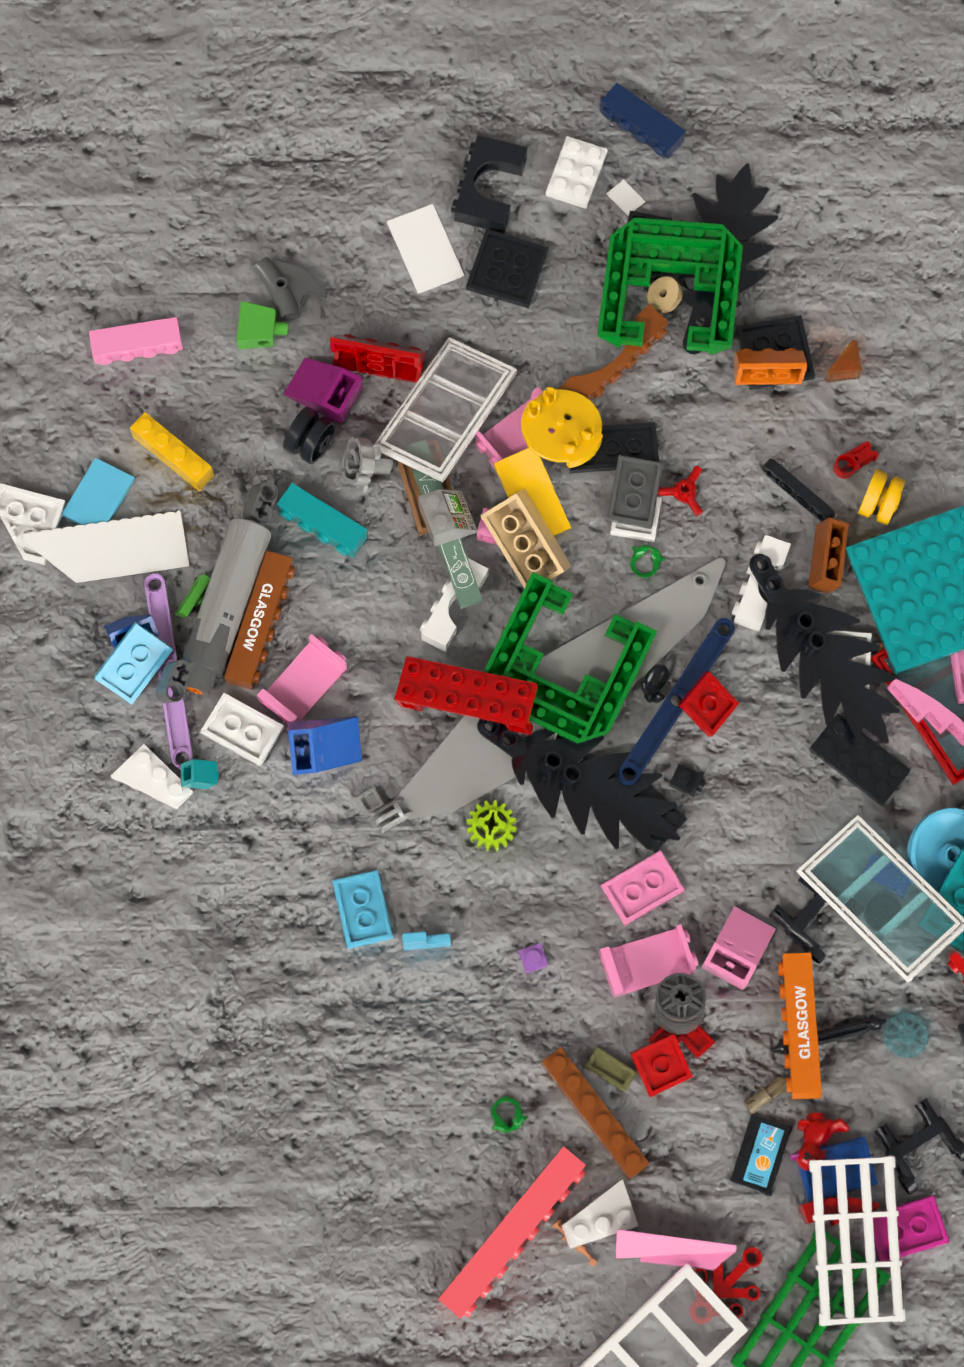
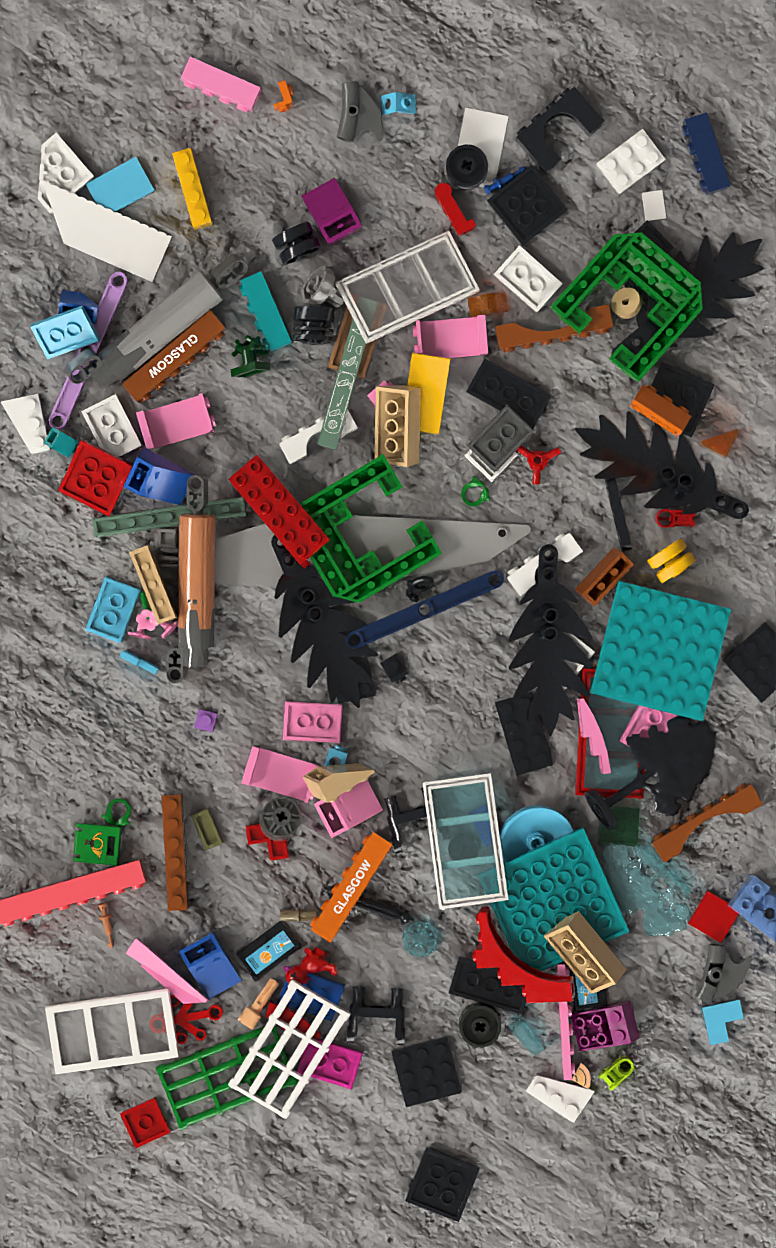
camera: 35 degrees right, 15 degrees up
bright green plate [175,574,210,619] -> none
bright green torso [237,301,289,349] -> none
red piece [330,334,425,383] -> none
light grey slope [418,489,477,547] -> none
lime gear [466,800,517,851] -> none
yellow piece [521,387,603,468] -> none
white wing [562,1179,639,1249] -> none
red tile [629,1033,693,1097] -> none
red tile [678,671,739,737] -> none
none -> red plate [58,439,133,516]
none -> green container [73,823,122,866]
none -> sand green tile [92,497,247,538]
none -> bright pink plant [128,592,178,640]
none -> tan panel [129,545,178,625]
none -> piece [166,474,215,684]
none -> blue slope [179,931,242,999]
none -> dark green piece [230,335,270,378]
none -> light nougat piece [238,978,279,1030]
none -> orange bracket [273,80,294,112]
none -> black wheel [293,306,335,345]
none -> tan slope [302,763,375,803]
none -> medium azure bracket [324,745,348,766]
none -> medium azure bracket [381,92,416,115]
none -> red leg [435,183,476,237]
none -> black wheel [446,144,488,190]
none -> clear orange slope [467,292,508,318]
none -> blue piece [484,166,525,195]
none -> white plate [494,245,562,313]
none -> black plant [575,411,749,519]

